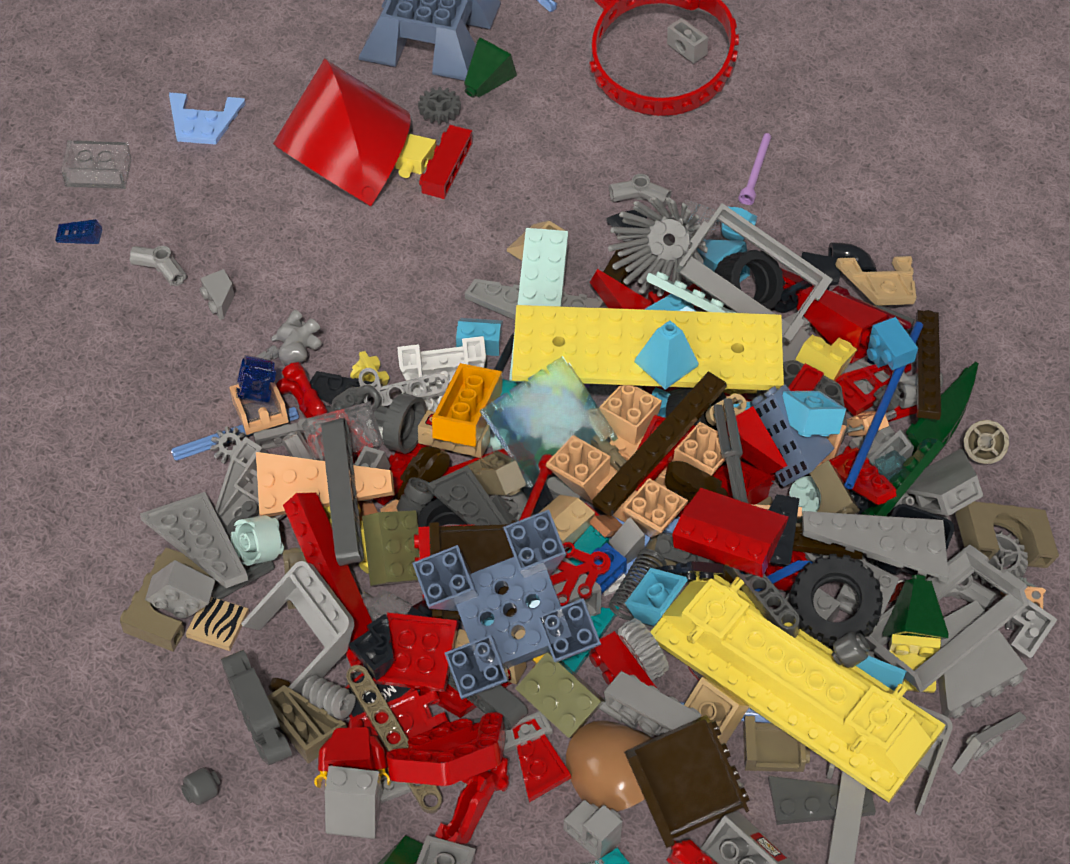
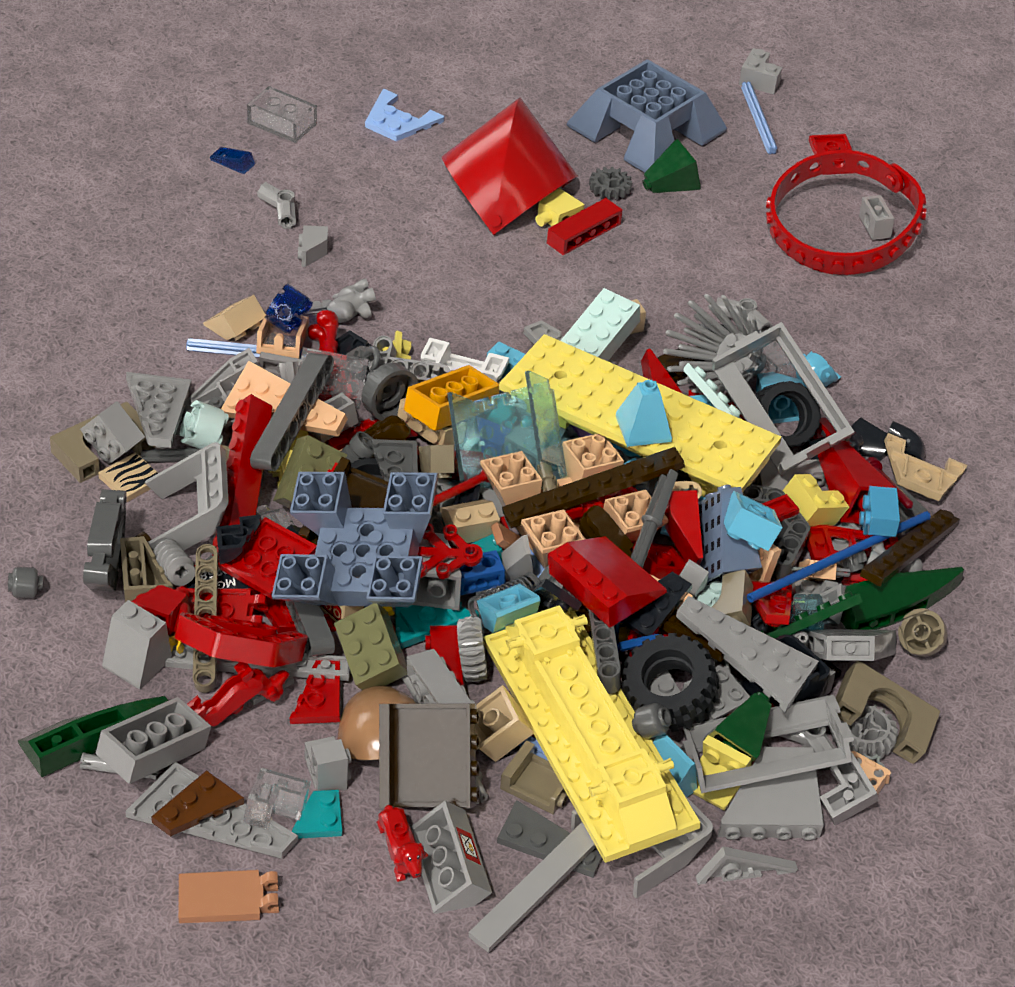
camera: 25 degrees right, 10 degrees down
light grey gear [211,426,245,464] -> none
lavender piece [738,133,771,205] -> none
none -> tan slope [203,295,266,341]
none -> light grey slope [679,559,709,599]

